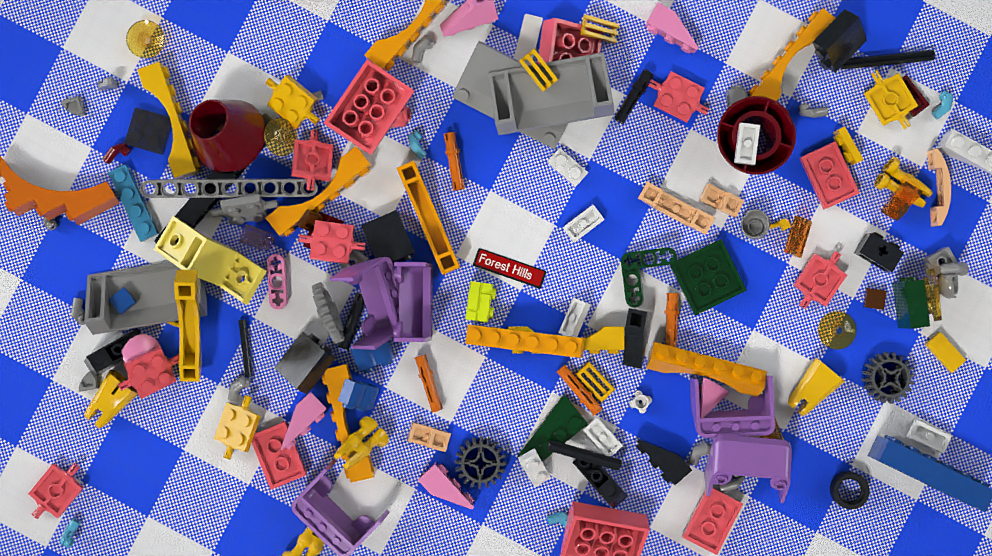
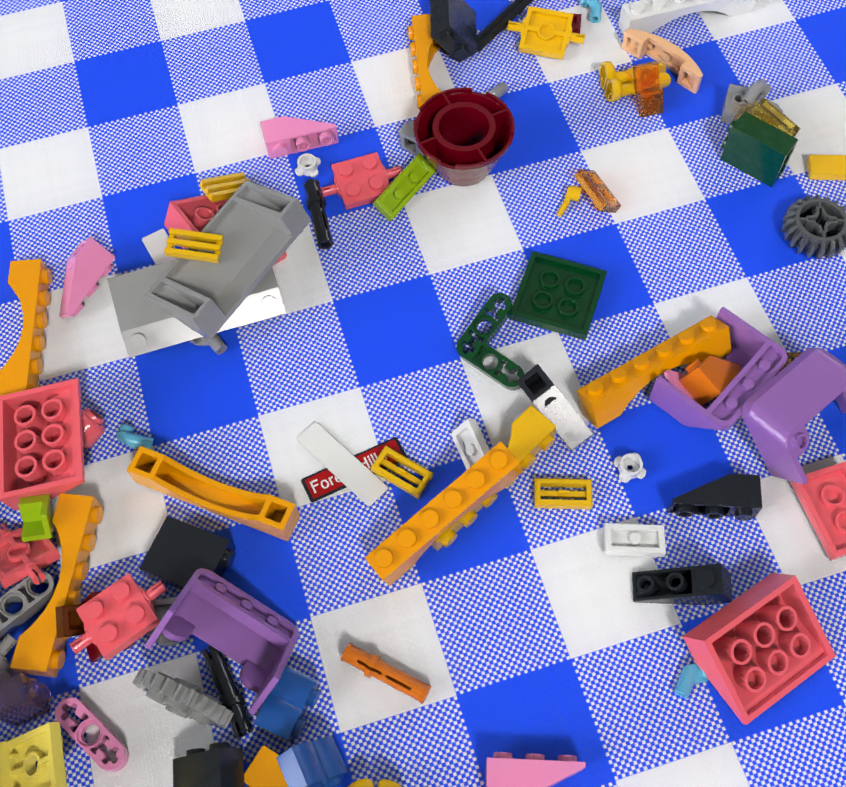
camera: 40 degrees left, 25 degrees down
medium lavender windscreen [393,262,433,342] -> none
light nougat slope [407,422,451,452] -> none
light grey arm [412,37,434,63] -> none
orange pin [443,132,465,191] -> none
dark grey gear [455,436,507,489] -> none
neon yellow brick [465,281,496,322] -> none
dark green wing [517,394,588,462] -> none
white plate [518,448,551,487] -> none
white plate [547,148,588,187] -> none
black axle [547,440,622,470] -> none
orange pin [556,364,603,416] -> none
white plate [563,205,605,243] -> none
light nougat slope [638,181,715,235] -> none
orange pin [664,293,680,348] -> none
light grey arm [688,442,711,466] -> none
light nougat slope [699,183,744,218] -> none
light grey arm [720,475,745,493] -> none
white plate [734,123,760,165] -> none
light grey hair [741,209,770,240] -> none
yellow piece [787,358,845,416] -> none
coral plate [793,251,847,309] -> none
coral plate [799,141,860,210] -> none
clear yellow dish [818,311,856,350] -> none
yellow plate [833,126,864,165] -> none
black brick [854,232,904,273] -> none
reddish brown tile [863,288,886,310] -> none
none -> lime panel [18,494,54,542]
none -> white plate [295,153,321,177]
none -> white sticker [297,422,388,506]
none -> yellow tile [371,446,433,499]
none -> lime tile [372,153,436,221]
none -> orange slope [679,355,742,406]

